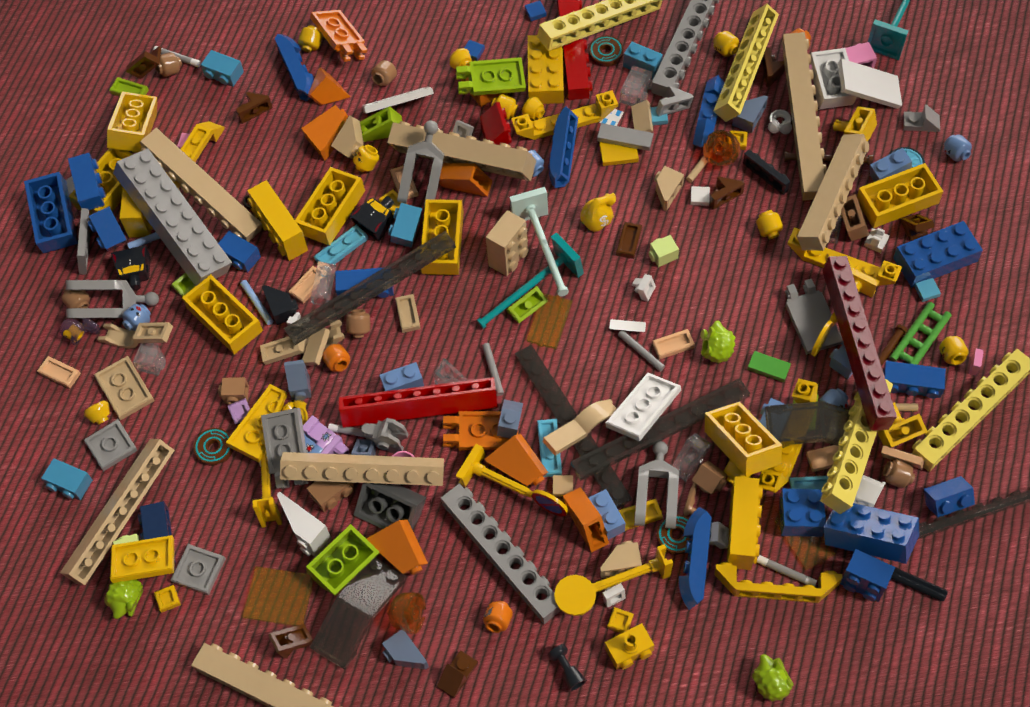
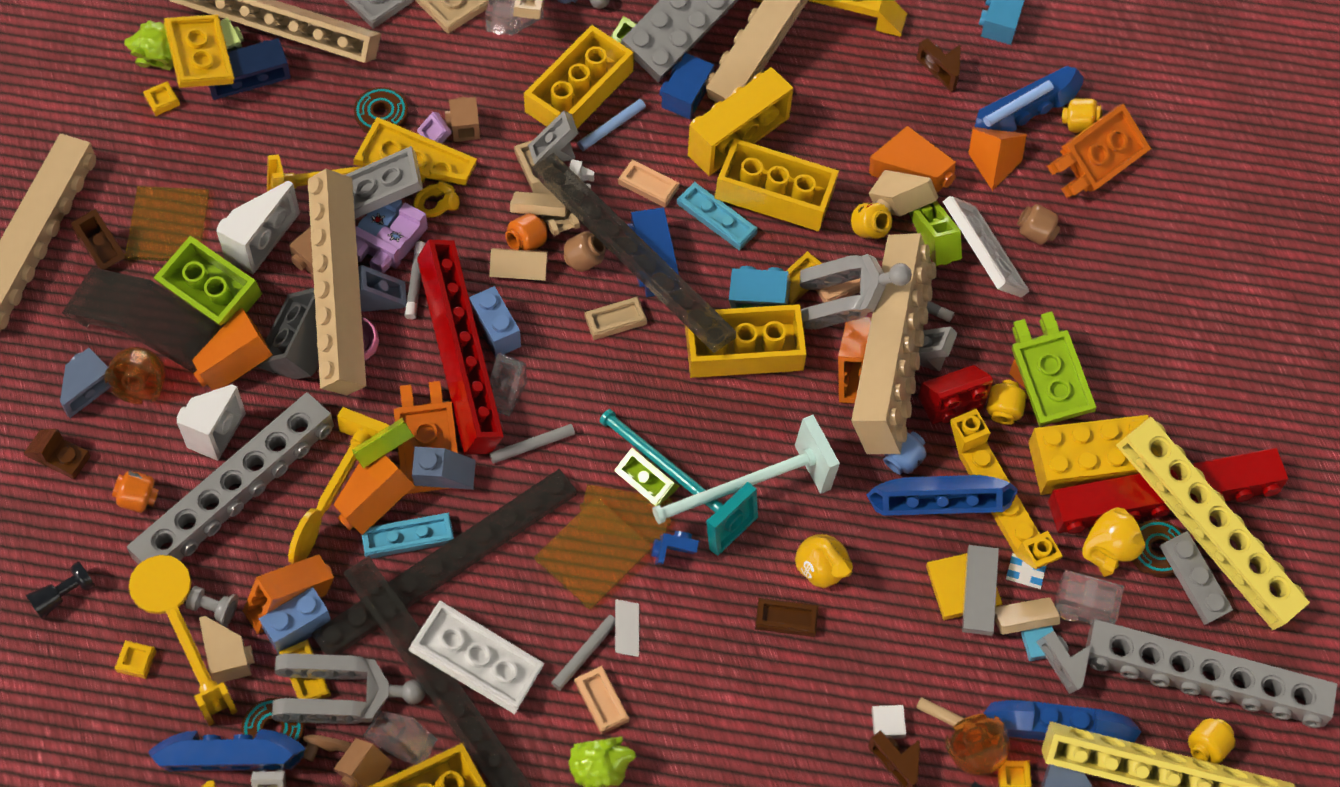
camera: 75 degrees right, 0 degrees up
light grey tile [171,544,226,595] -> none
black slope [262,285,299,325] -> none
sand blue slope [284,360,311,400] -> none
clear brick [310,261,336,307] -> none
black torso [350,196,394,242] -> none
light grey hinge [361,418,409,454] -> none
yellow cone [450,48,472,69] -> none
blue tile [464,40,485,61] -> none
tan brick [486,210,529,276] -> none
yellow cone [522,97,545,120] -> none
blue tile [525,0,546,21] -> none
tan piece [542,399,617,456] -> none
tan tile [553,475,573,496] -> none
white tile [602,583,626,608] -> none
yellow brick [605,623,654,670] -> none
dark azure brick [623,42,663,79] -> none
white tile [632,274,656,301] -> none
yellowish green brick [649,235,679,267] -> none
tan slope [654,166,684,211] -> none
none -> white slope [177,384,246,461]
none -> light grey piece [186,585,238,627]
none -> lime slope [352,418,414,468]
none -> tan tile [490,248,548,281]
none -> light grey slope [528,111,578,166]
none -> clear yellow piece [534,497,652,610]
none -> blue bracket [651,531,699,566]
none -> light blue bar [983,80,1054,127]
none -> yellow piece [1082,507,1146,577]
none -> light grey plate [1159,531,1233,625]

